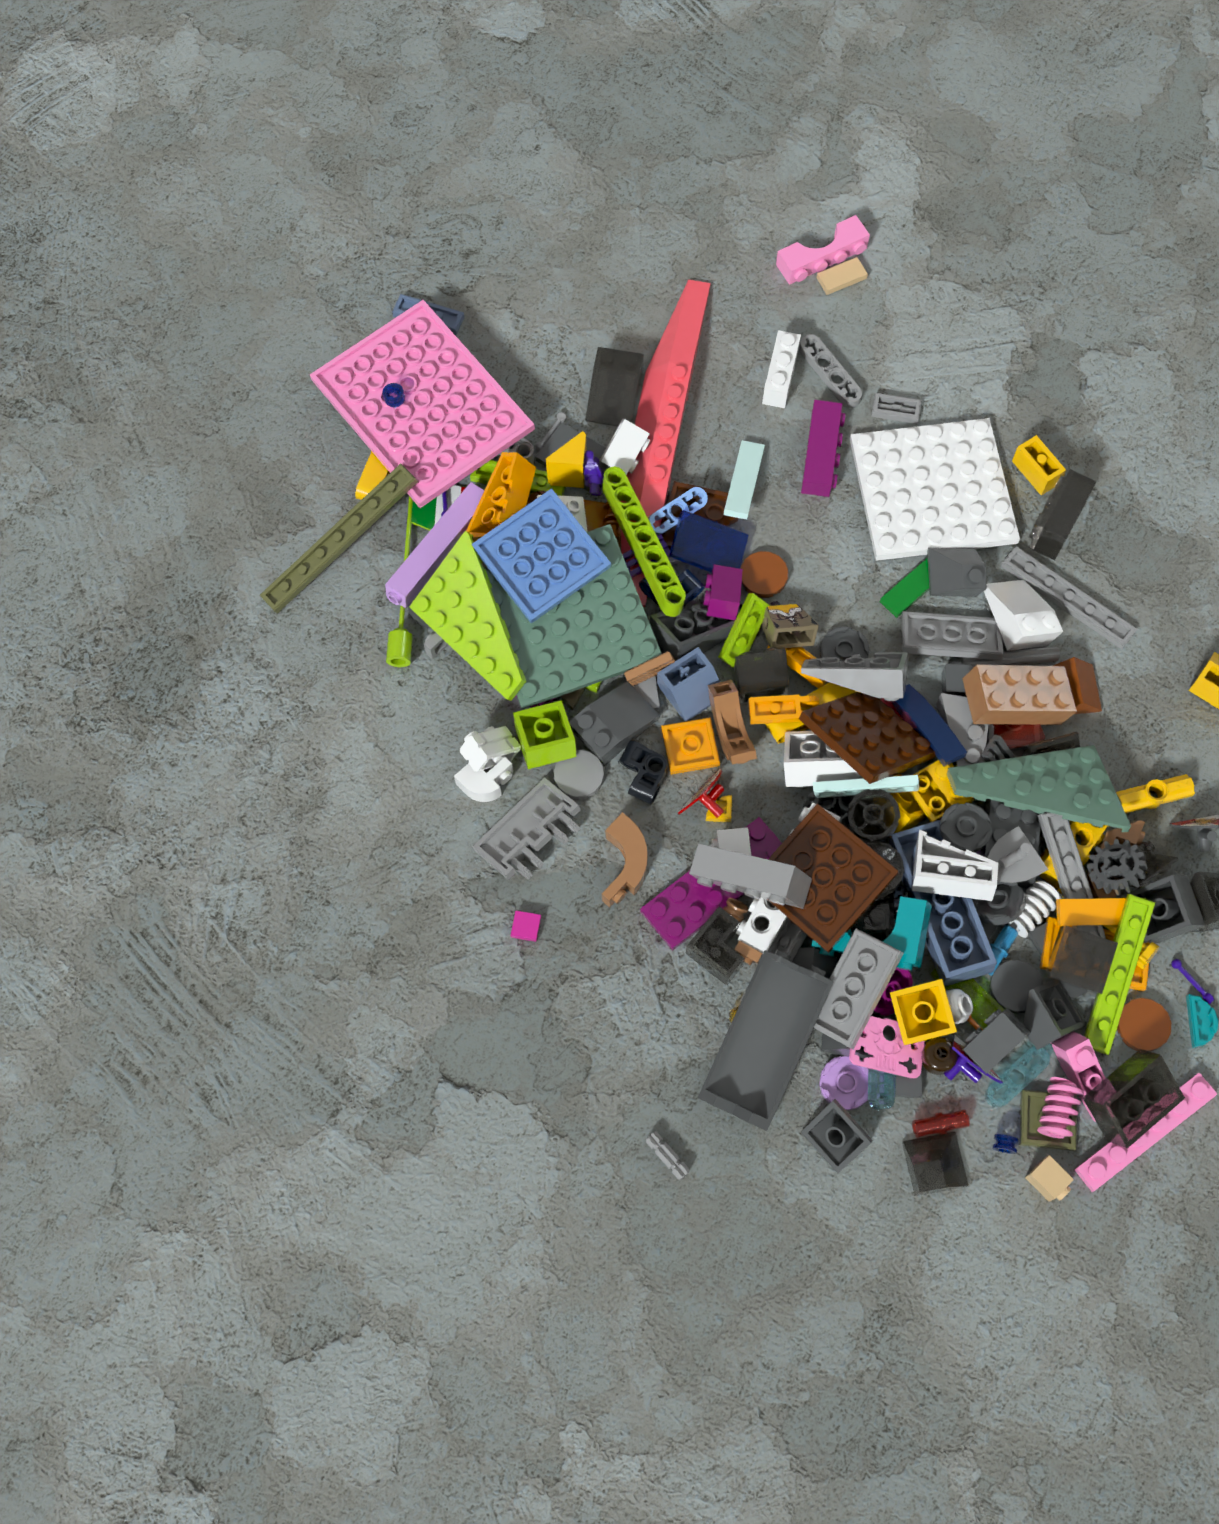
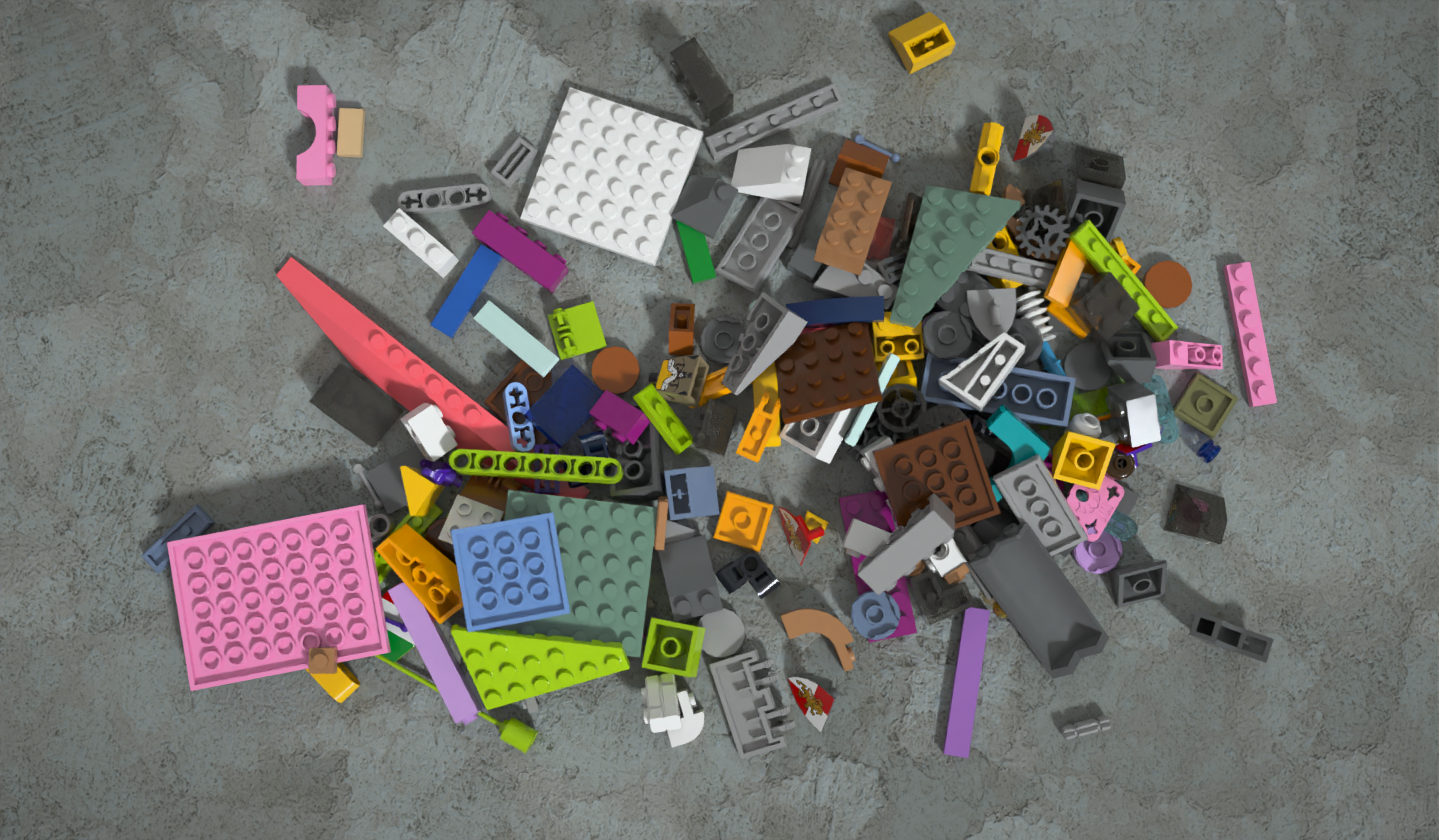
camera: 65 degrees left, 15 degrees up
olive tile [260,463,418,613] -> none
clear blue bush [382,383,405,407] -> none
dark pink tile [511,911,541,942] -> none
medium nougat arch [708,680,757,765] -> none
clear red pin [912,1109,970,1138] -> none
yellow brick [1012,435,1066,496] -> none
tan brick [1025,1155,1074,1202] -> none
bright pink piece [1037,1077,1084,1139] -> none
clear smoke brick [1083,1049,1185,1149] -> none
dark purple hinge [1171,959,1214,1004] -> none
teal tile [1186,994,1218,1048] -> none
none -> medium nougat plate [309,647,337,674]
none -> blue tile [430,244,502,338]
none -> lime hinge [548,301,607,360]
none -> dark orange slope [669,303,695,356]
none -> shield [788,676,839,732]
none -> sand blue tile [850,590,900,640]
none -> sand blue hinge [855,135,900,163]
none -> medium lavender tile [942,606,990,758]
none -> dark grey arch [1189,611,1274,663]

